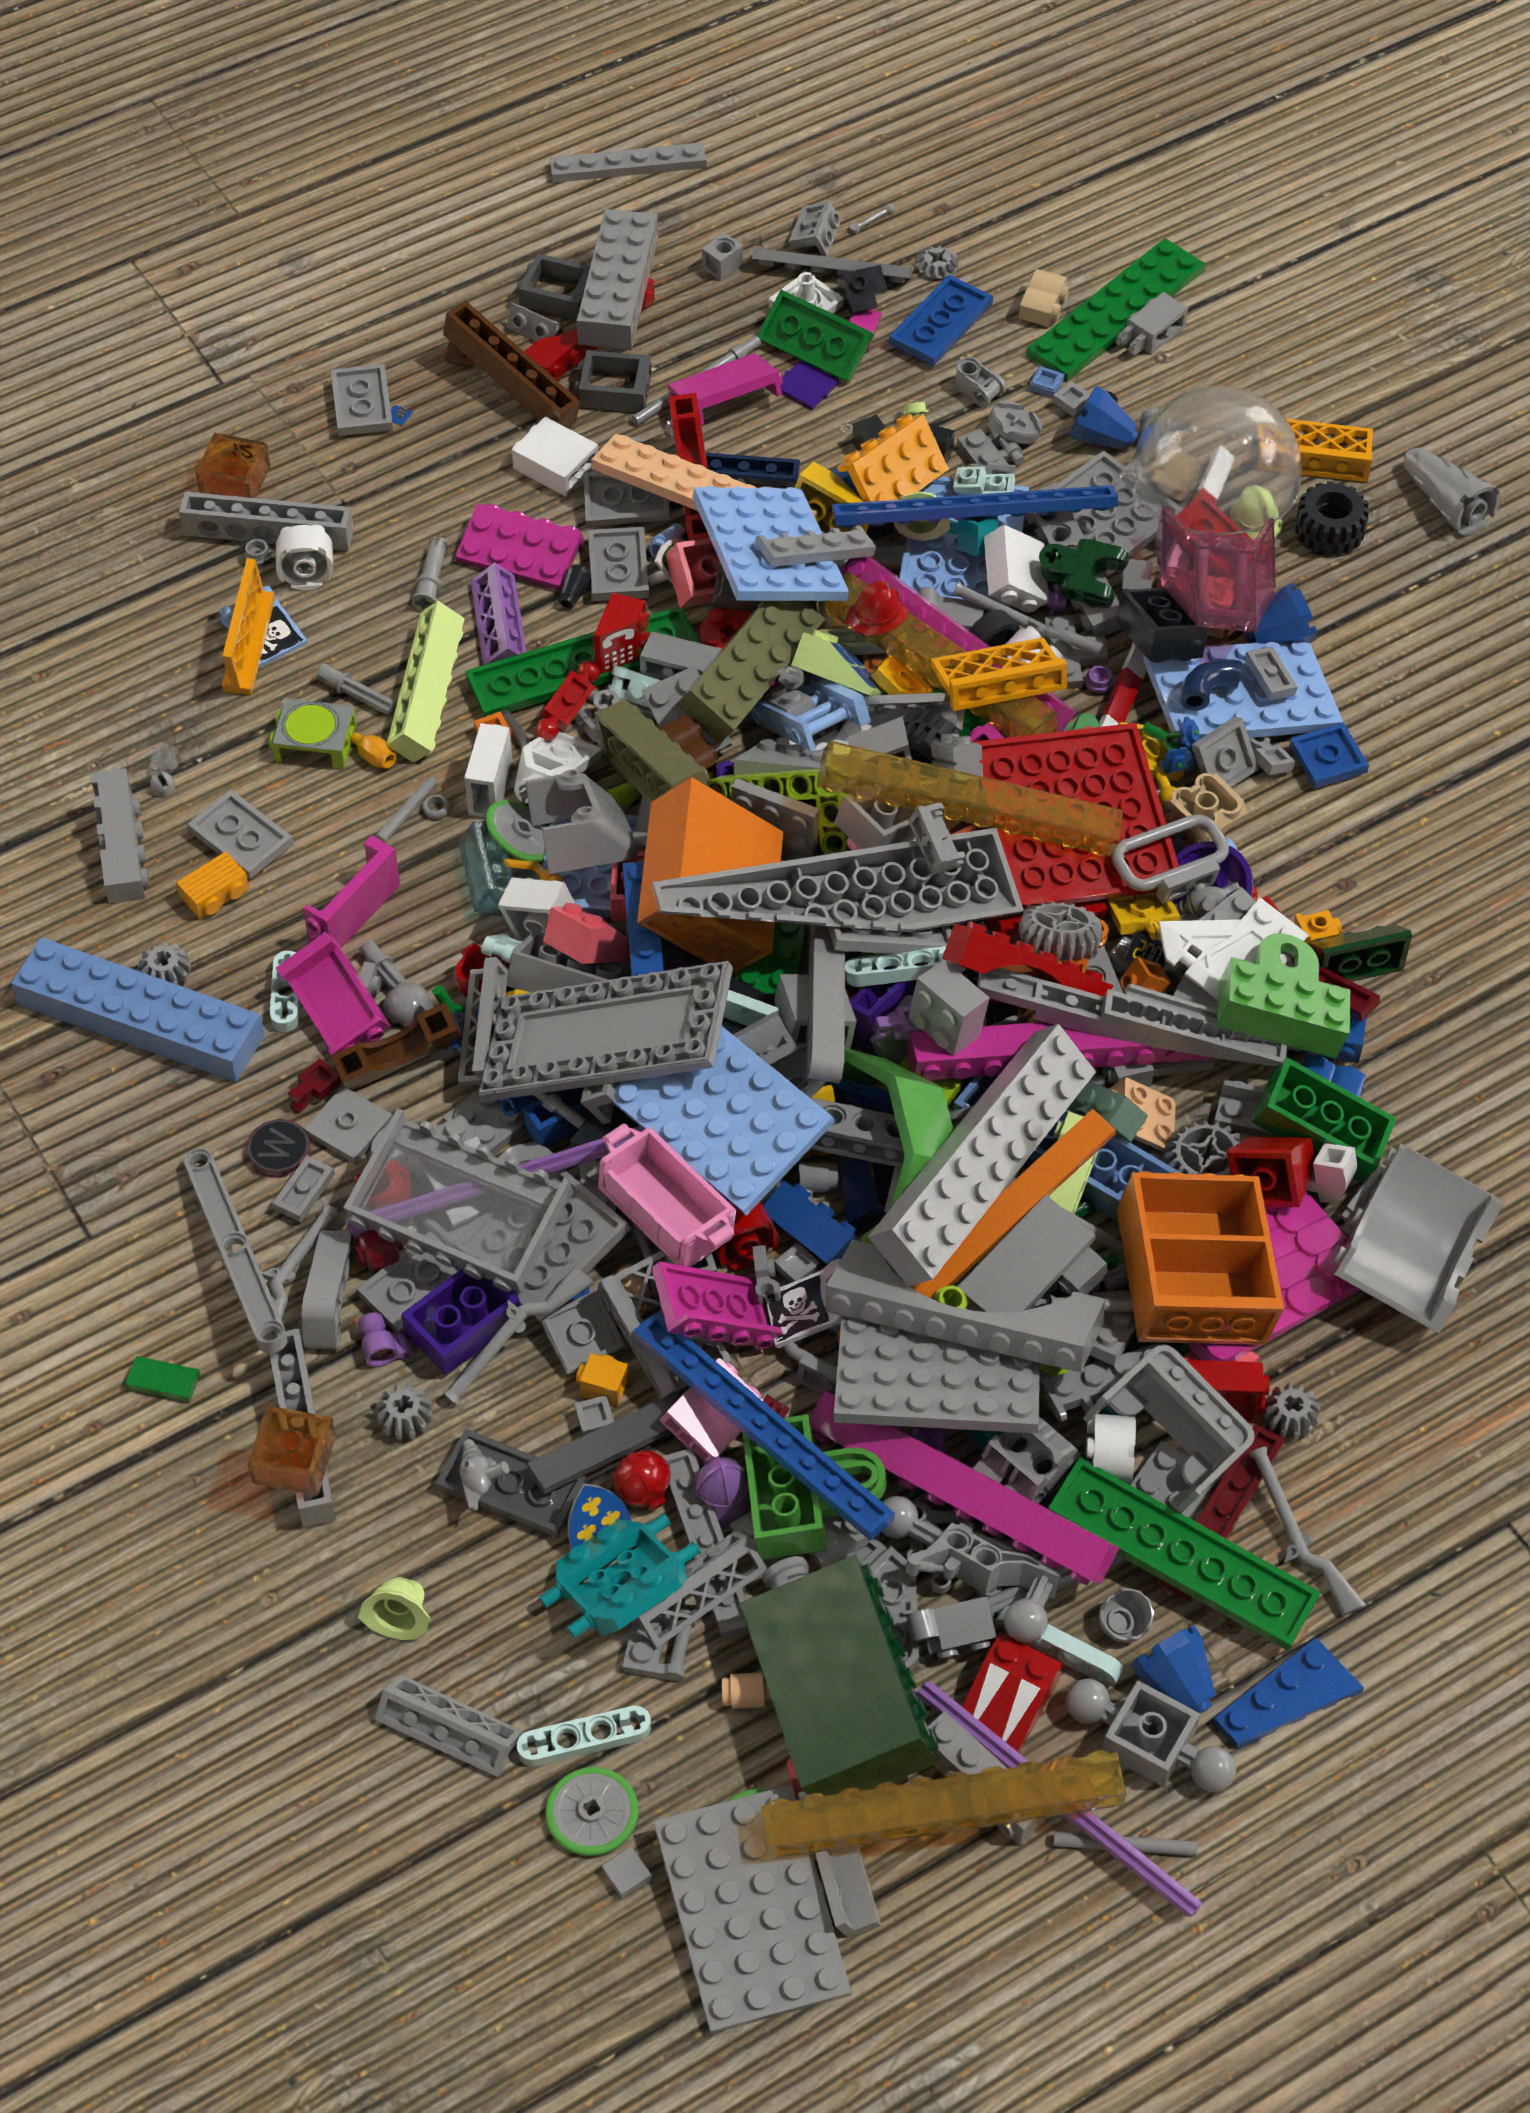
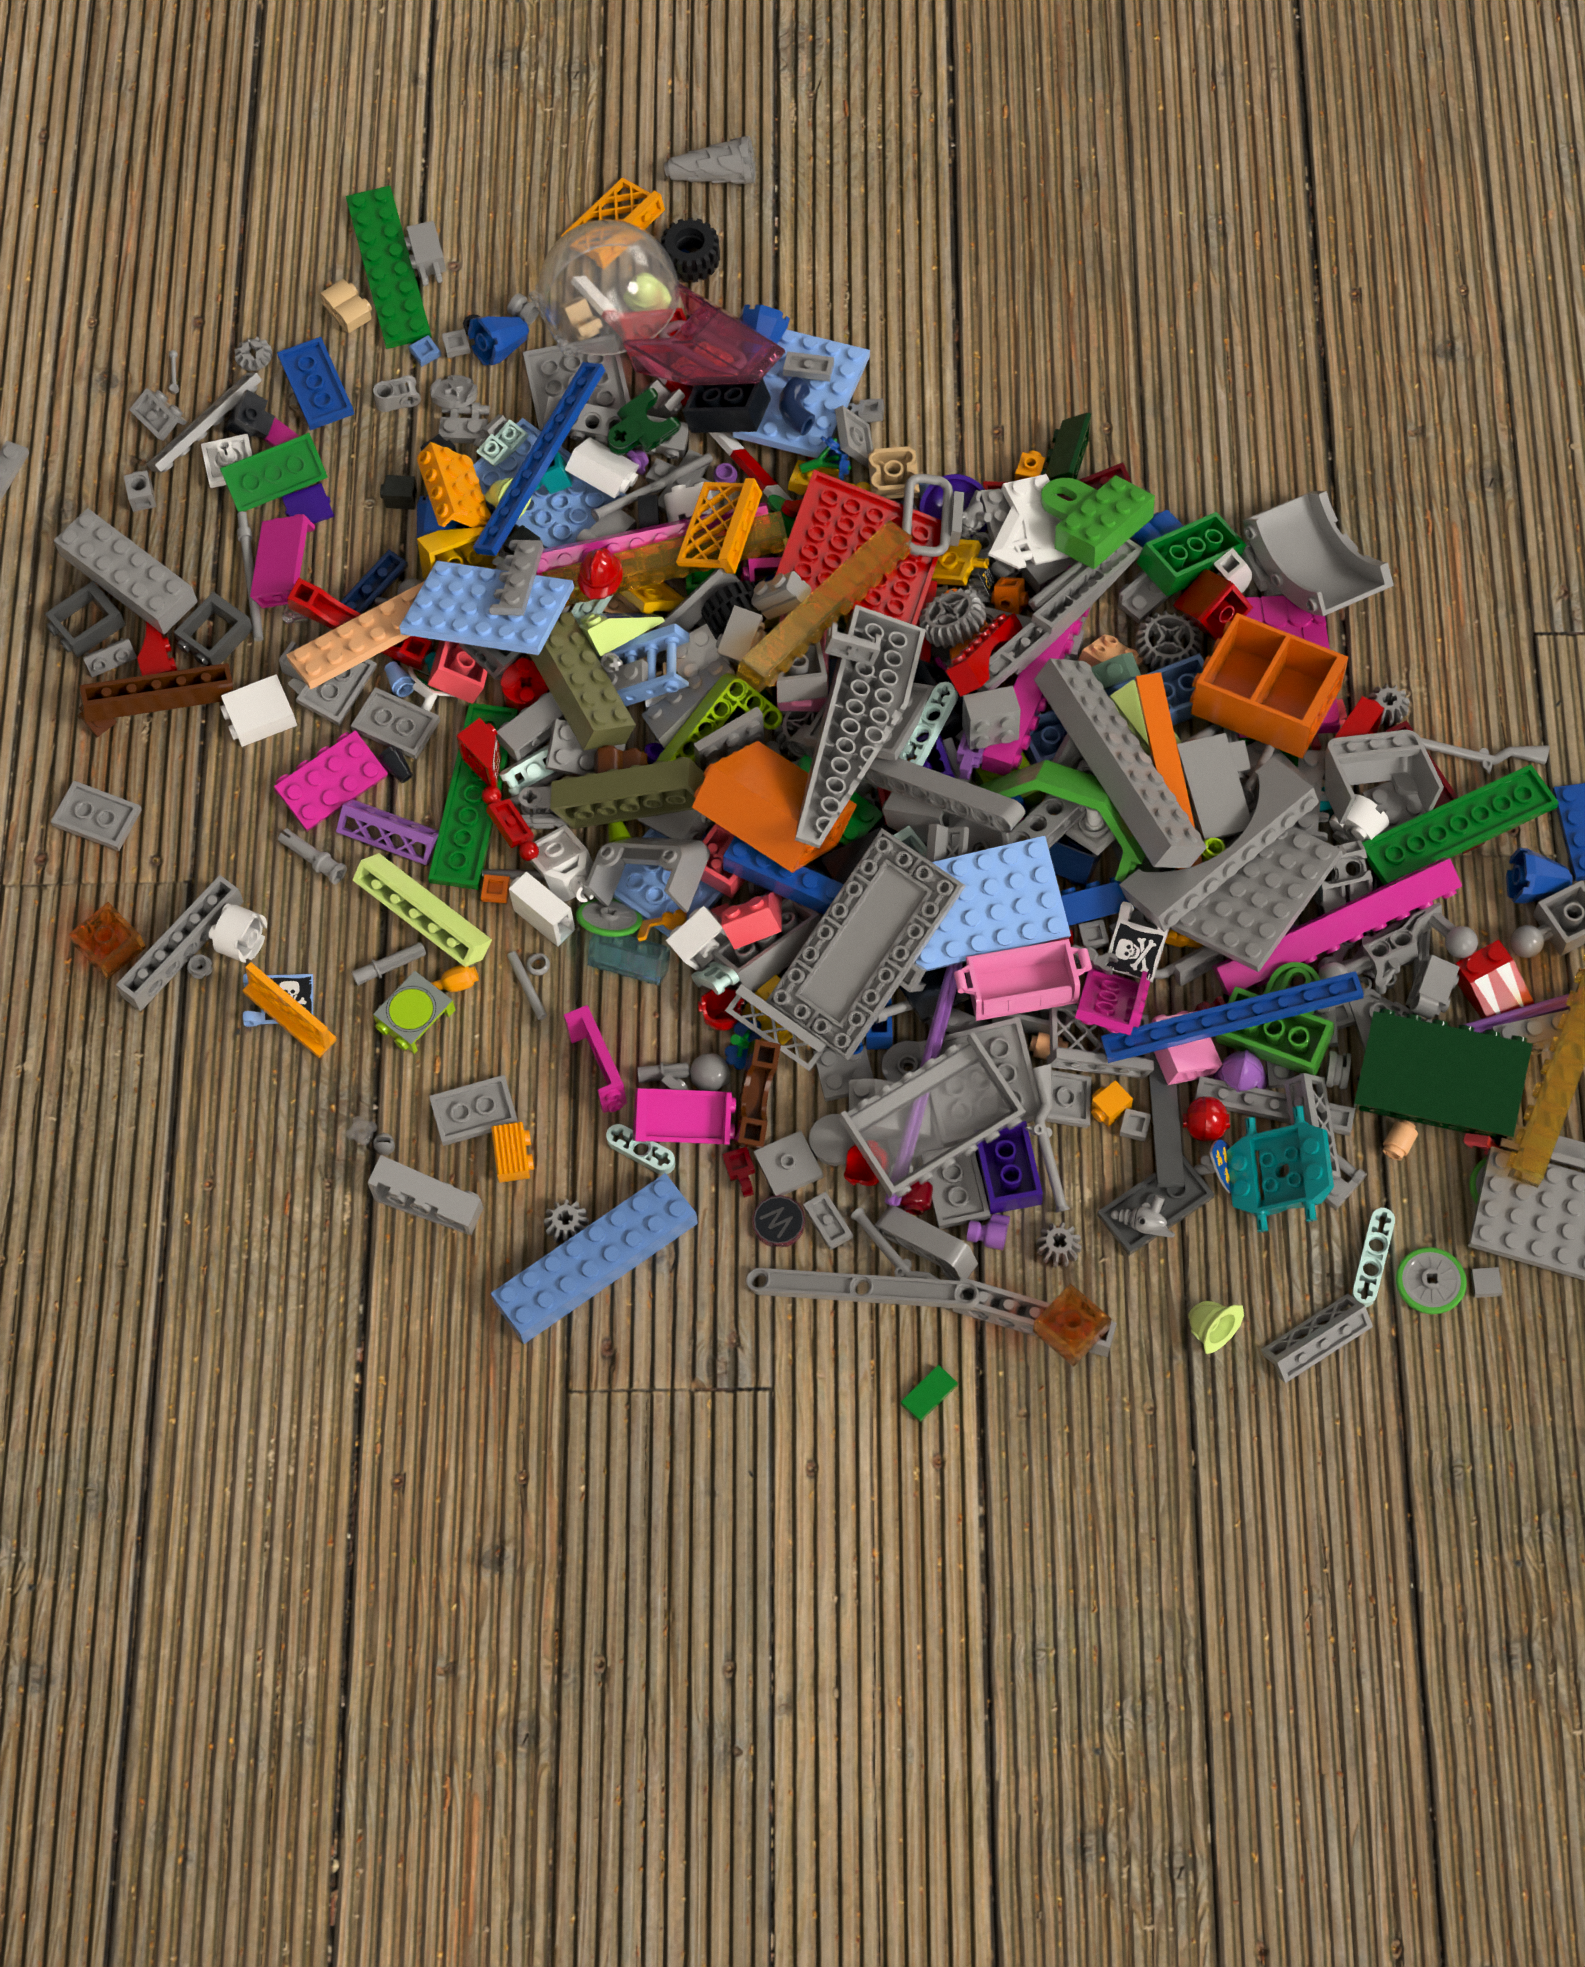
camera: 55 degrees left, 10 degrees up
blue sticker [391,405,413,425] -> none
yellowish green plate [902,402,929,417] -> none
light aqua beam [995,1606,1124,1686] -> none
light grey hair [1098,1588,1154,1643] -> none
blue plate [1289,722,1369,789] -> none

